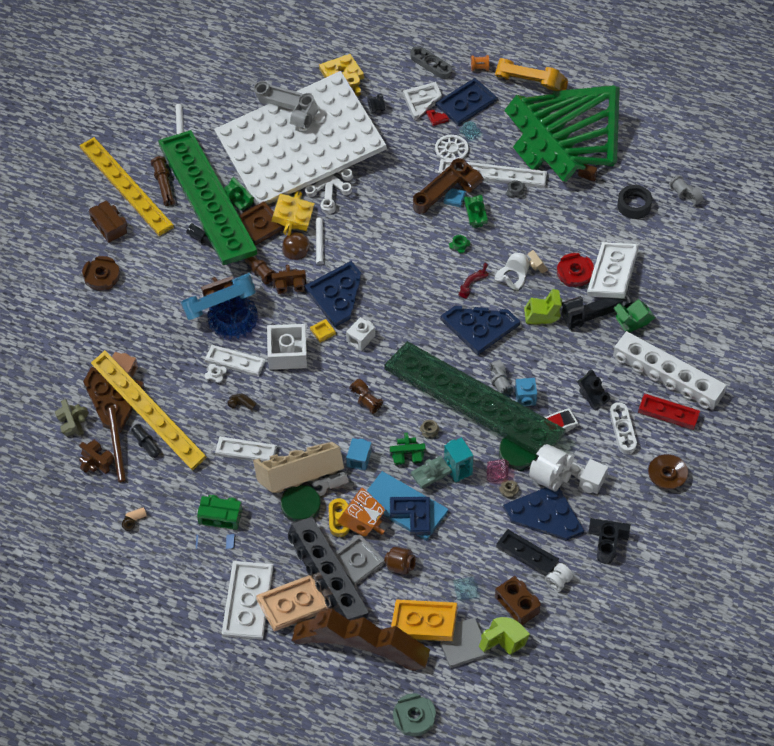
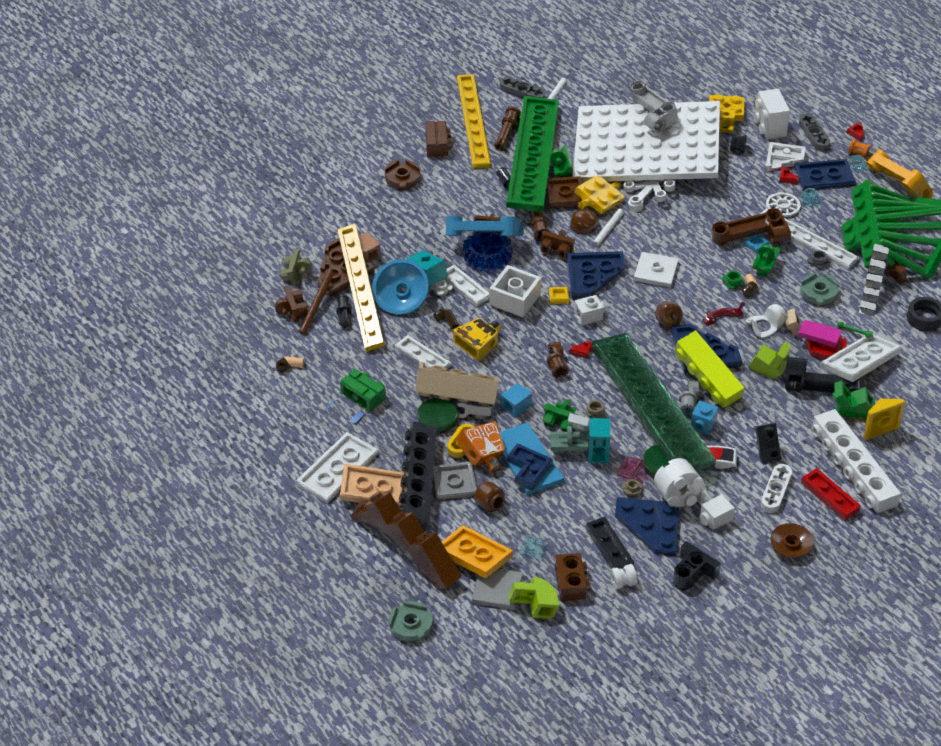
camera: 30 degrees right, 10 degrees down
none -> dark azure dish [372,259,429,315]
none -> teal brick [407,250,448,286]
none -> yellow torso [453,318,501,362]
none -> dark grey beam [500,77,546,98]
none -> white plate [568,413,590,431]
none -> red tile [569,341,594,359]
none -> white plate [634,252,678,288]
none -> reddish brown head [655,301,683,328]
none -> neon yellow brick [675,331,744,408]
none -> dark brown arm [742,274,759,297]
none -> white brick [753,89,790,140]
none -> dark pink tile [798,319,842,348]
none -> sand green plate [800,273,839,306]
none -> green hinge [837,322,873,338]
none -> red tile [846,122,864,141]
none -> clear light blue plate [848,155,866,170]
none -> sticker [859,244,889,316]
none -> yellow slope [863,398,905,440]

